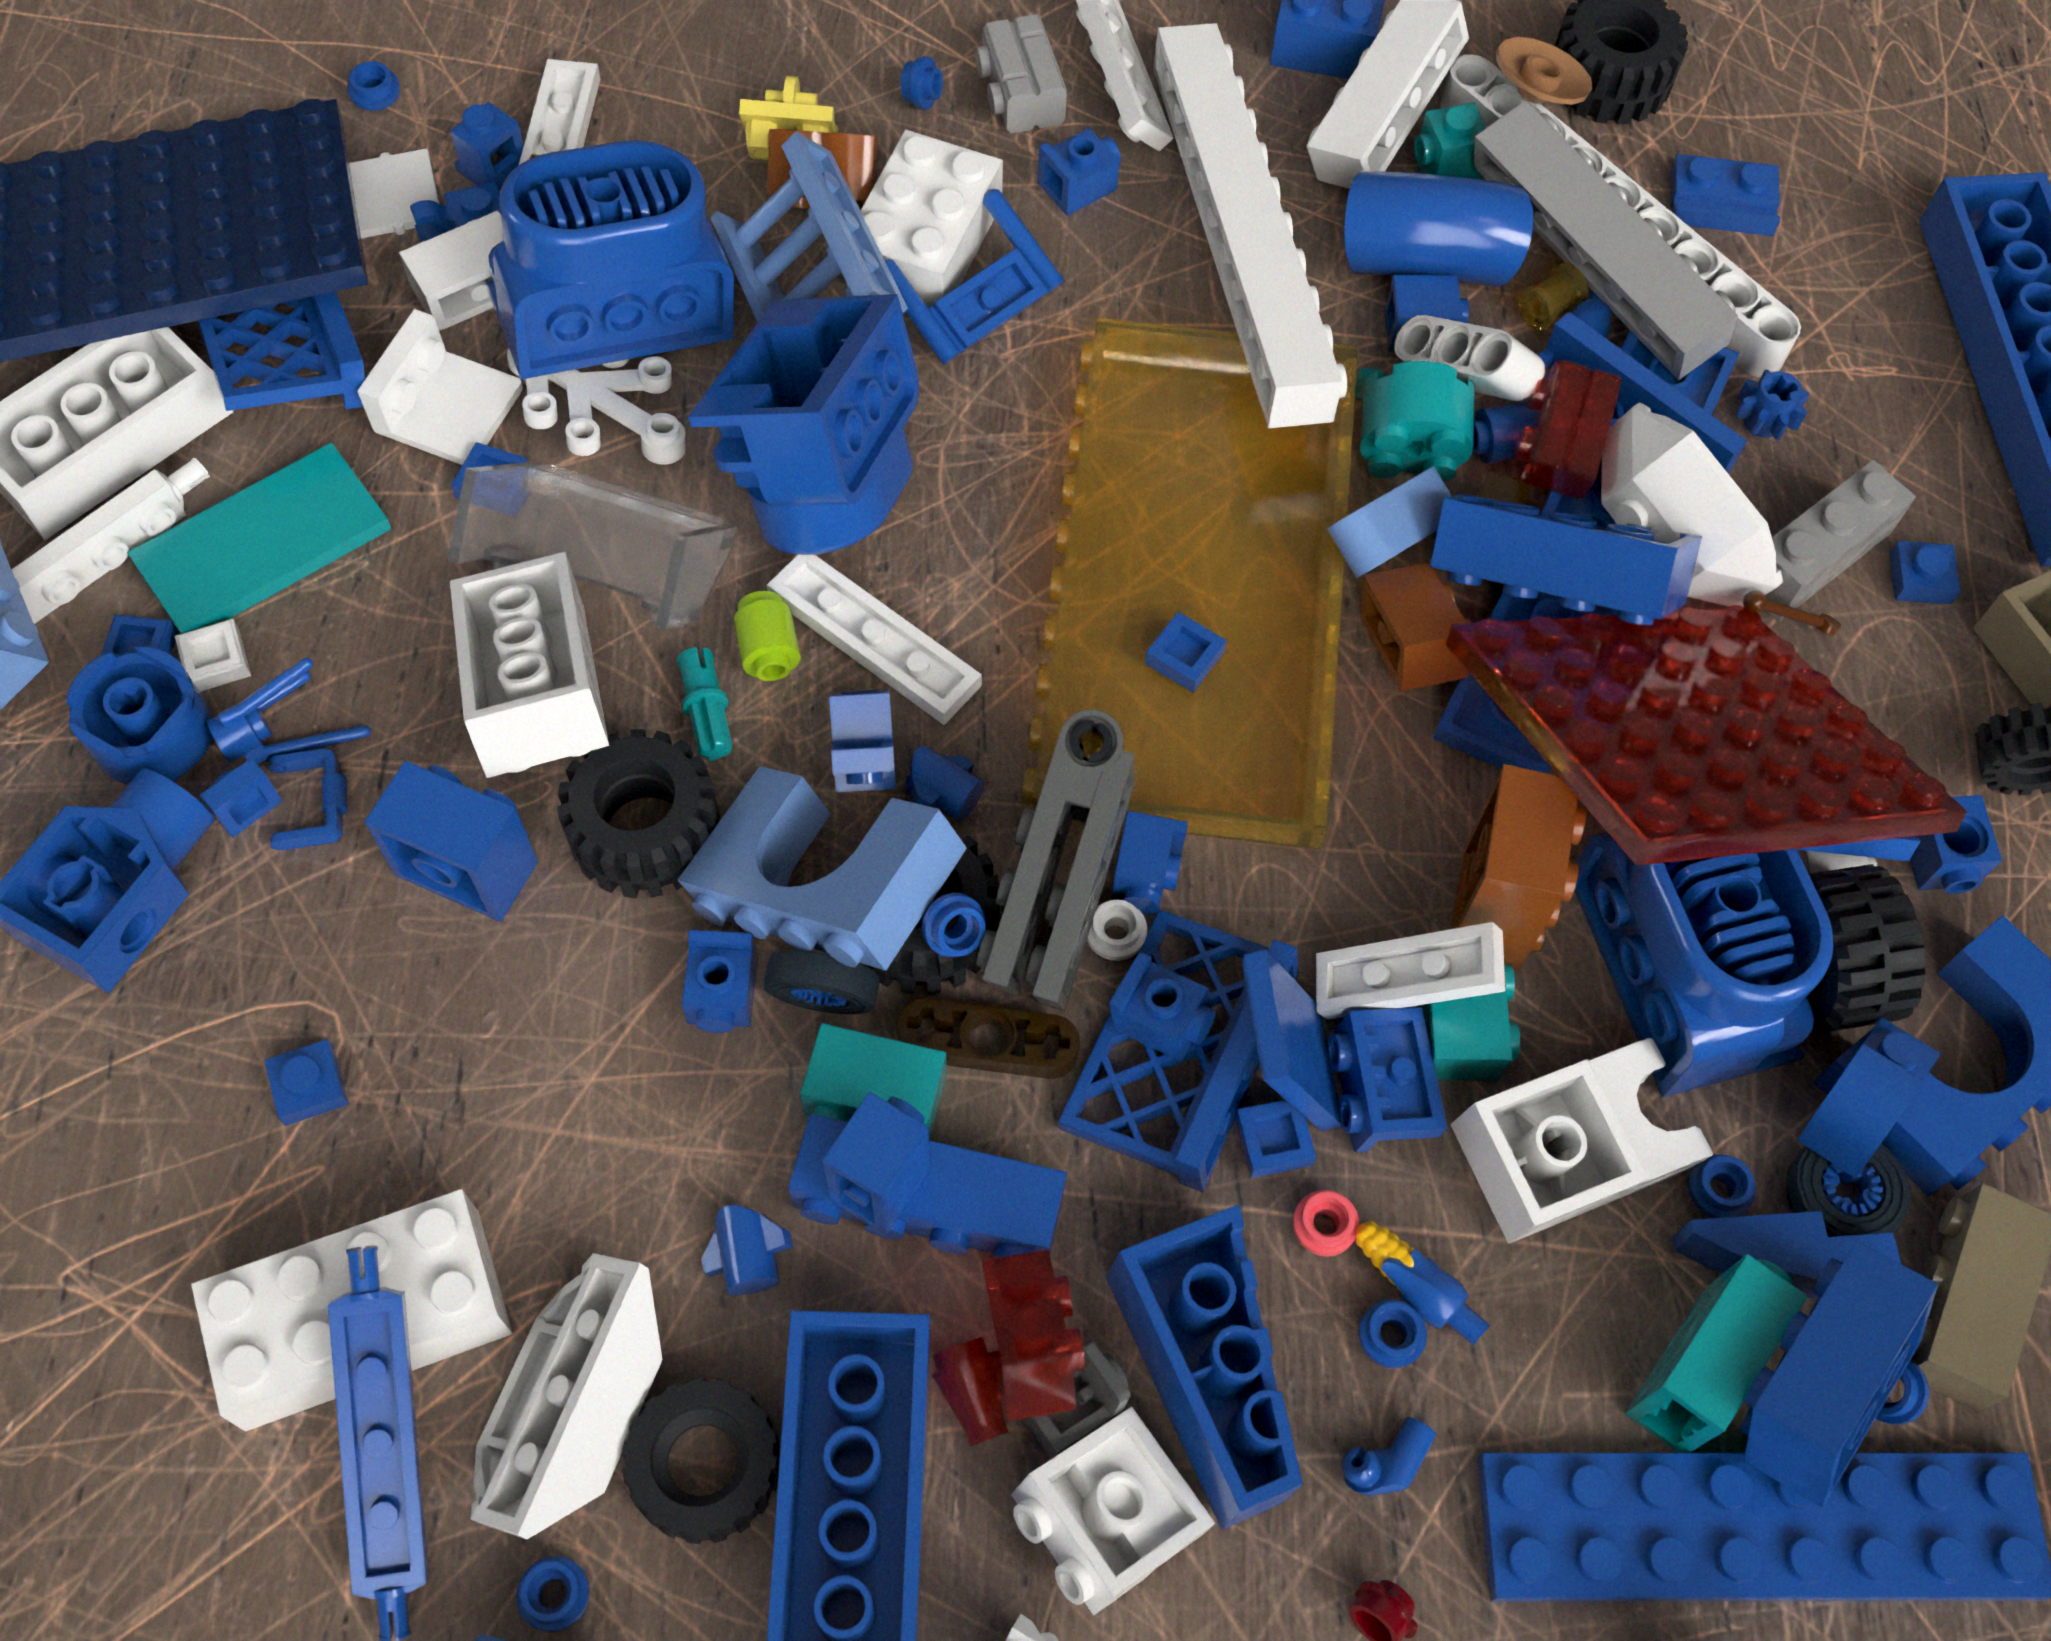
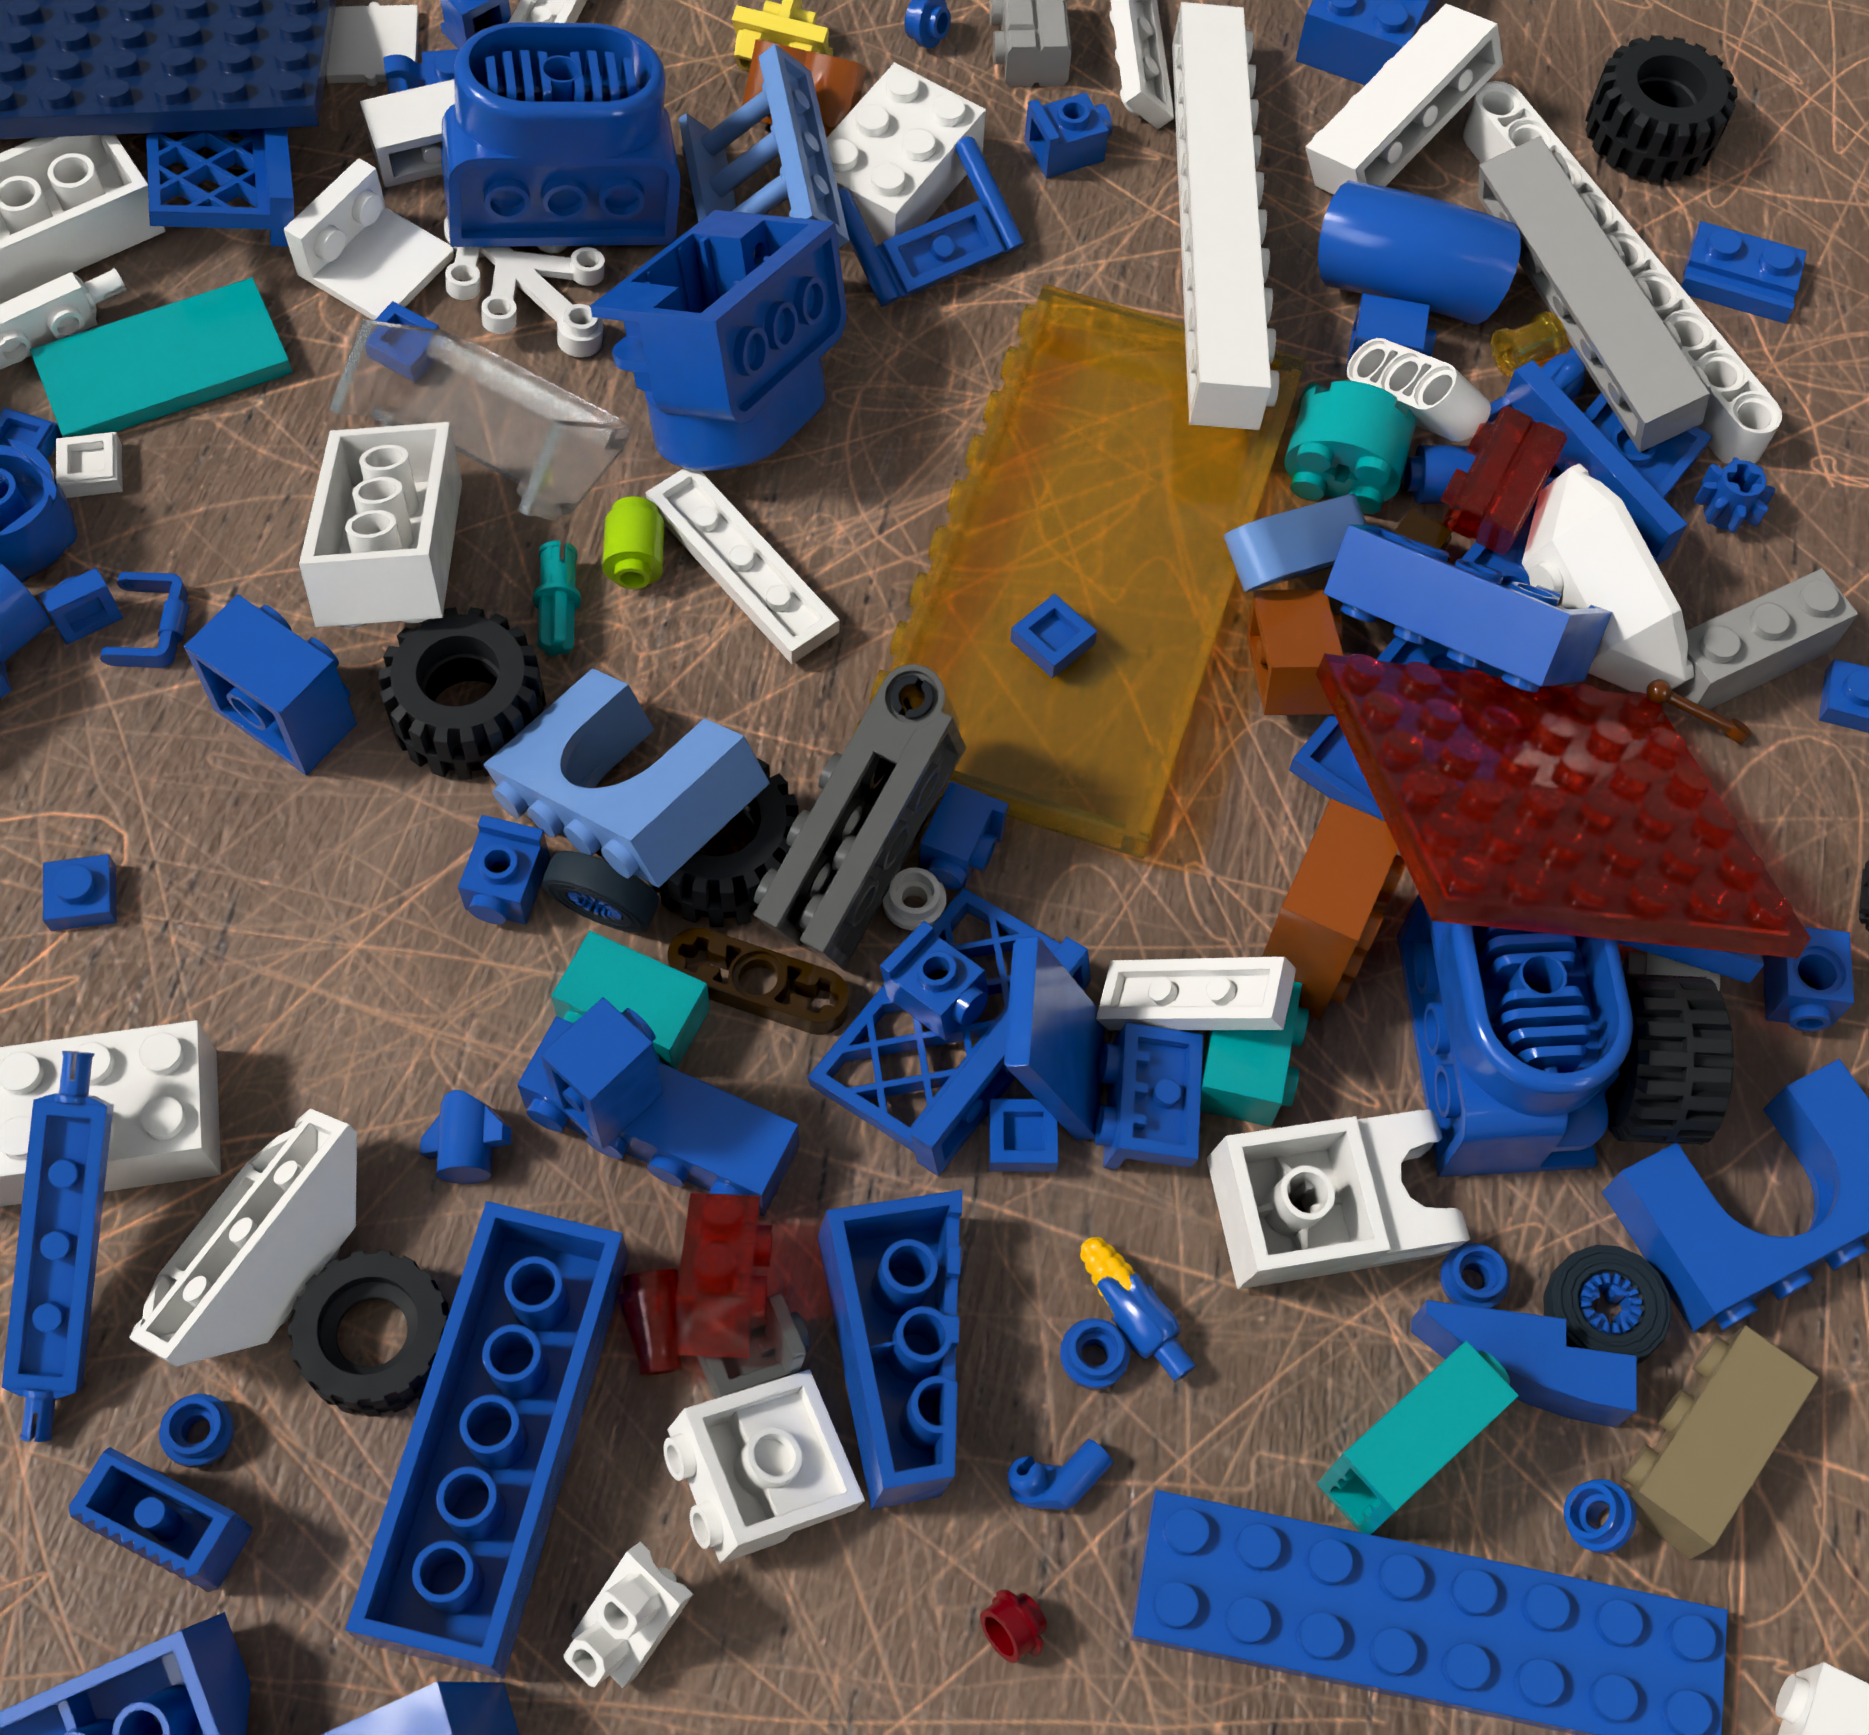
camera: 10 degrees right, 0 degrees up
blue plant [207,658,371,765] -> none
brick [829,689,896,793] -> none
blue piece [904,746,985,822] -> none
blue plate [922,893,986,957] -> none
coral plate [1293,1190,1359,1257] -> none
teal brick [1414,102,1486,180] -> none
medium nougat dish [1496,36,1592,105] -> none
blue brick [1740,1241,1938,1508] -> none
blue brick [1797,1017,1941,1178] -> none

